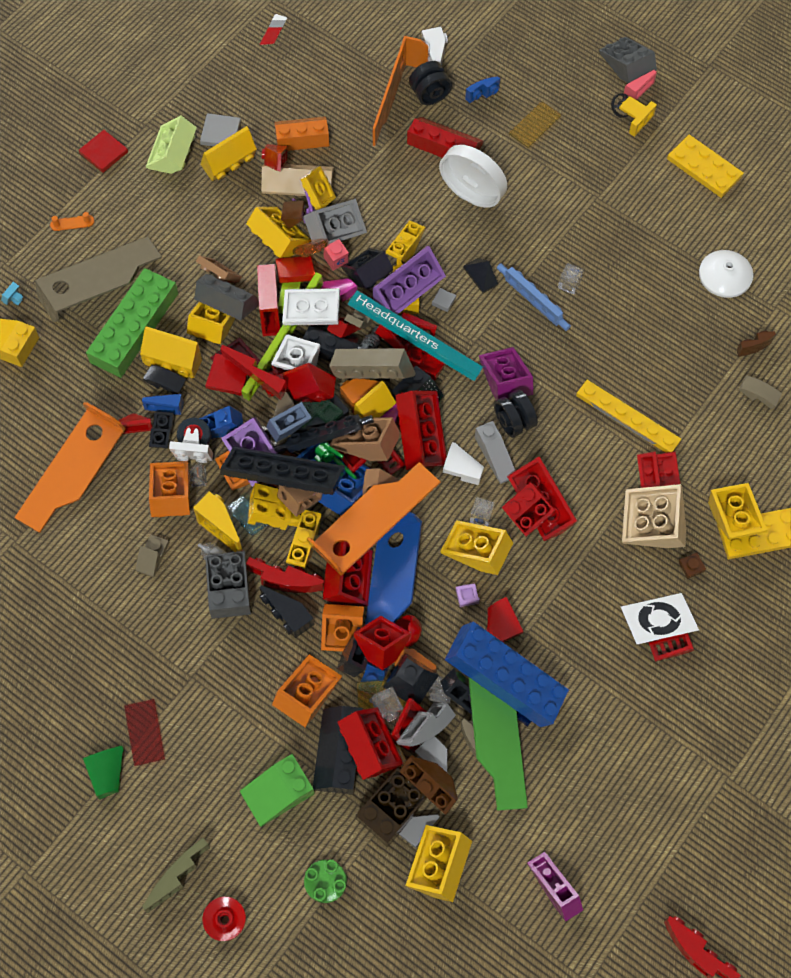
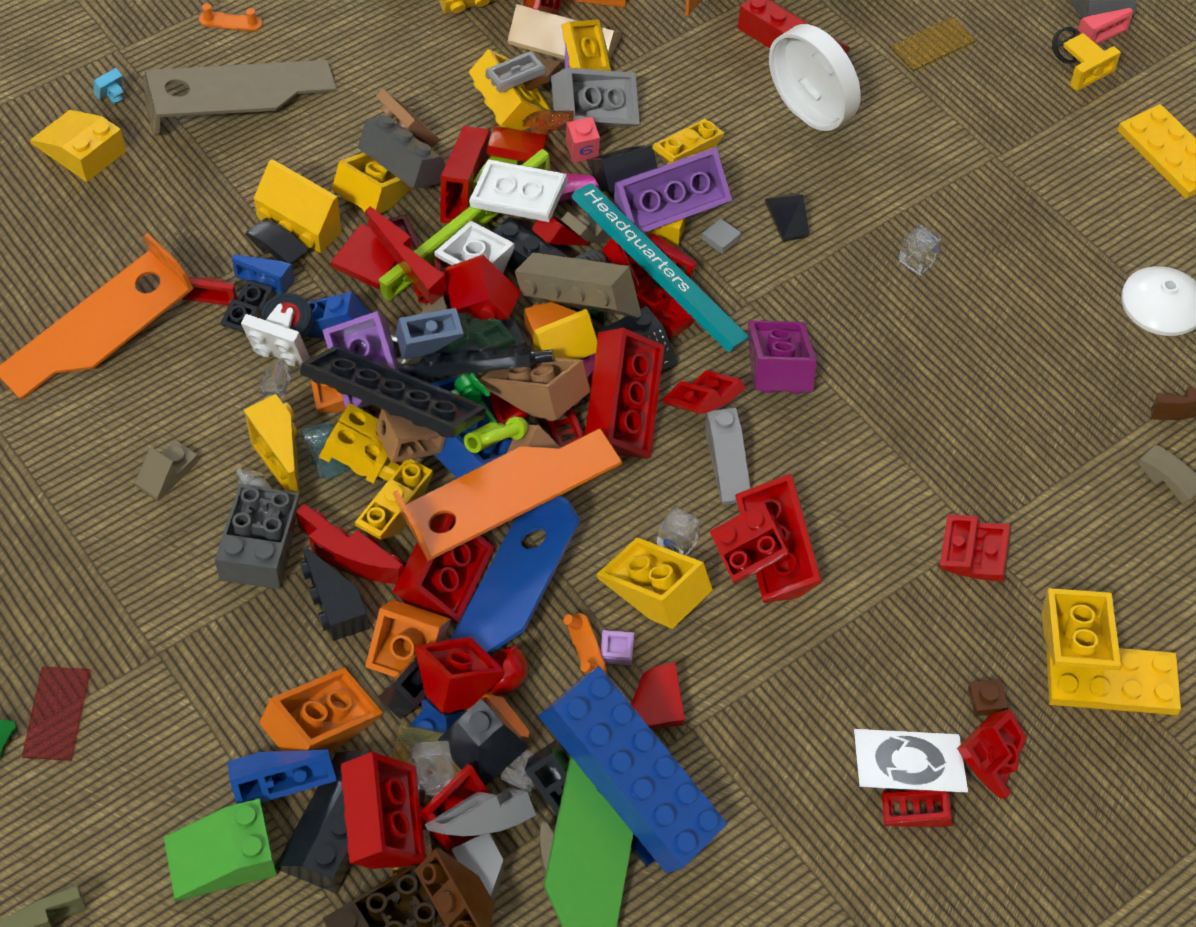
camera: 15 degrees right, 10 degrees down
bright green brick [86,268,178,378] -> none
orange slope [149,461,190,517] -> none
white slope [443,442,484,485] -> none
black wheel [493,389,538,438] -> none
medium blue plate [497,263,571,331] -> none
yellow plate [576,380,681,453] -> none
tan slope [622,484,686,548] -> none
none -> blue slope [228,749,337,804]
none -> lime plant [464,417,528,453]
none -> light grey tile [486,51,545,93]
none -> orange piece [563,613,607,674]
none -> red slope [662,370,746,414]
none -> red slope [957,709,1027,799]

